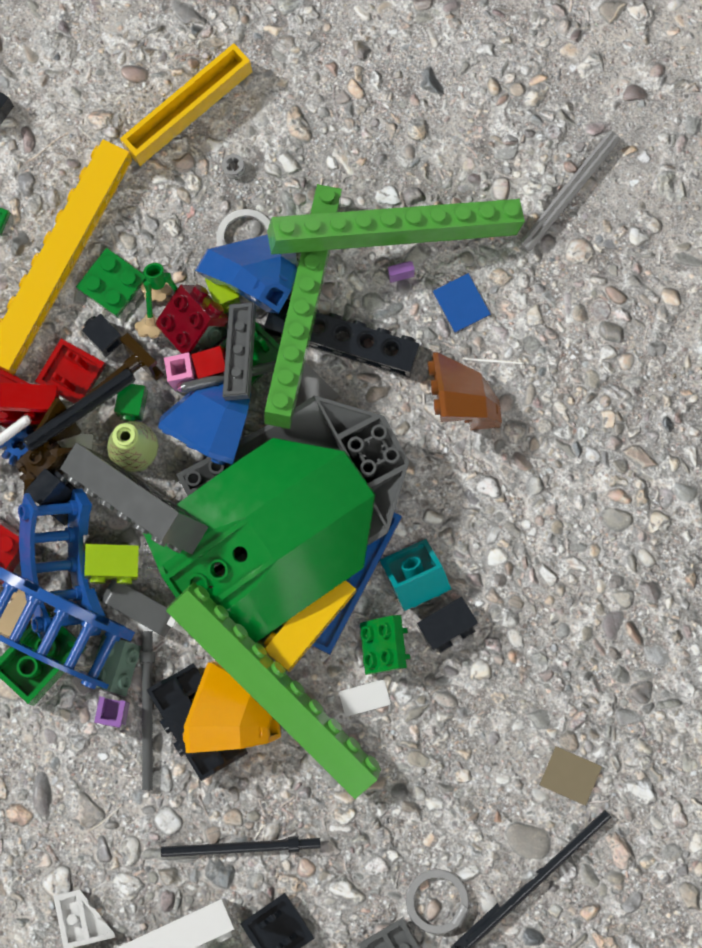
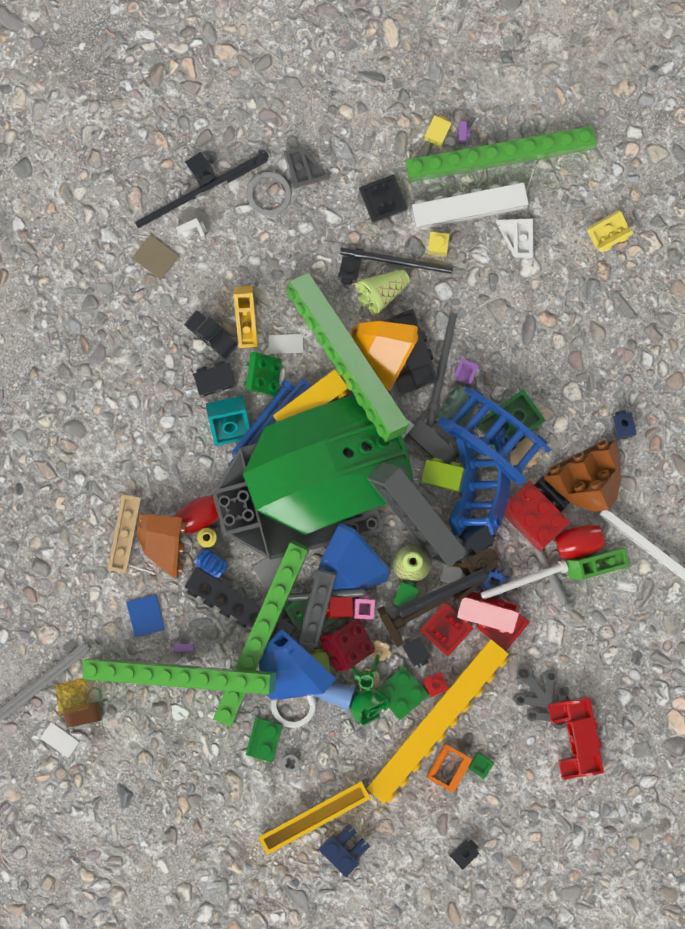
camera: 170 degrees left, 5 degrees up
none -> white sticker [41,723,79,757]
none -> clear yellow window [55,679,90,716]
none -> reddish brown beam [63,701,103,728]
none -> tan plate [107,494,142,574]
none -> red piece [173,495,219,535]
none -> white bracket [176,218,207,239]
none -> black beam [184,310,238,359]
none -> black brick [185,152,216,187]
none -> blue gear [194,548,229,578]
none -> light yellow brick [197,528,218,549]
none -> blue bar [232,380,295,456]
none -> yellow slope [234,285,258,348]
none -> green plate [245,718,283,763]
none -> medium blue plant [313,682,357,711]
none -> dark blue brick [318,824,371,877]
none -> black bracket [338,256,361,285]
none -> green cylinder [350,688,390,725]
none -> yellowish green cone [355,269,410,316]
none -> red brick [423,672,449,697]
none -> orange tile [426,744,472,793]
none -> light yellow brick [427,232,449,257]

